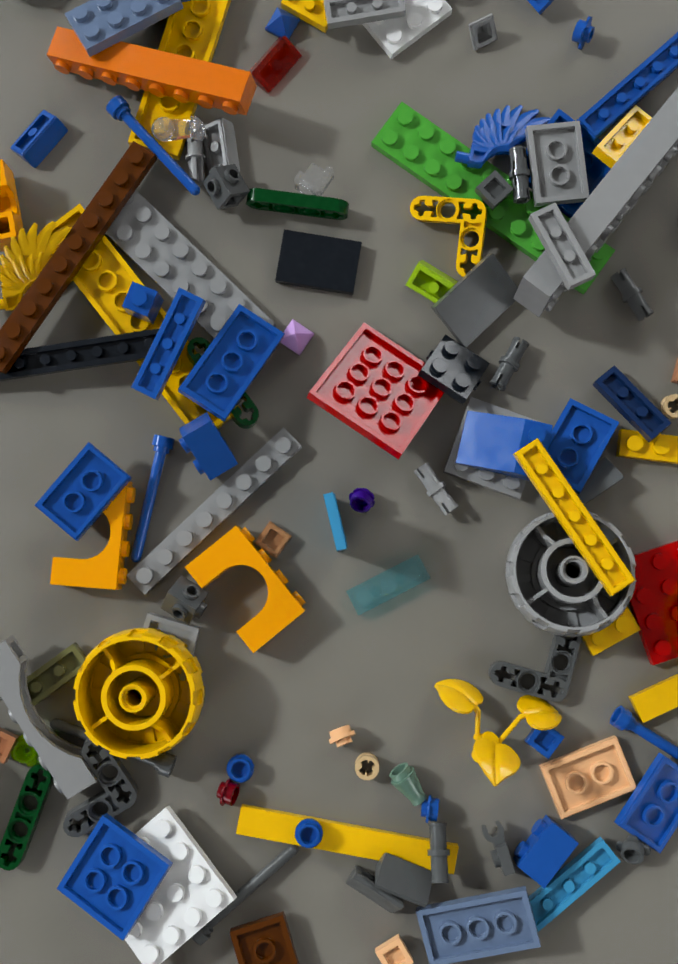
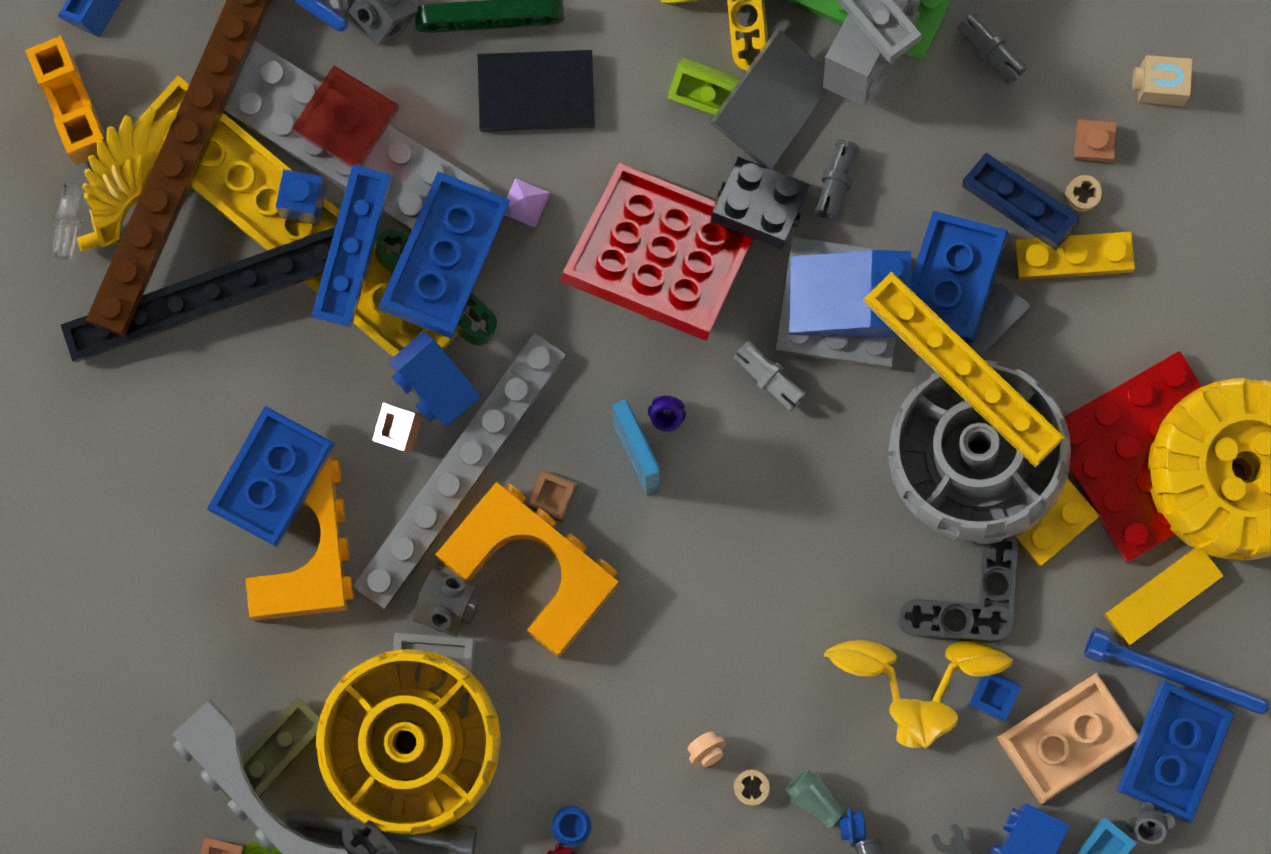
camera: 10 degrees left, 5 degrees down
blue piece [131,434,175,562] -> none
clear light blue plate [346,554,431,616] -> none
none -> clear red plate [291,65,400,168]
none -> plate [372,403,423,452]

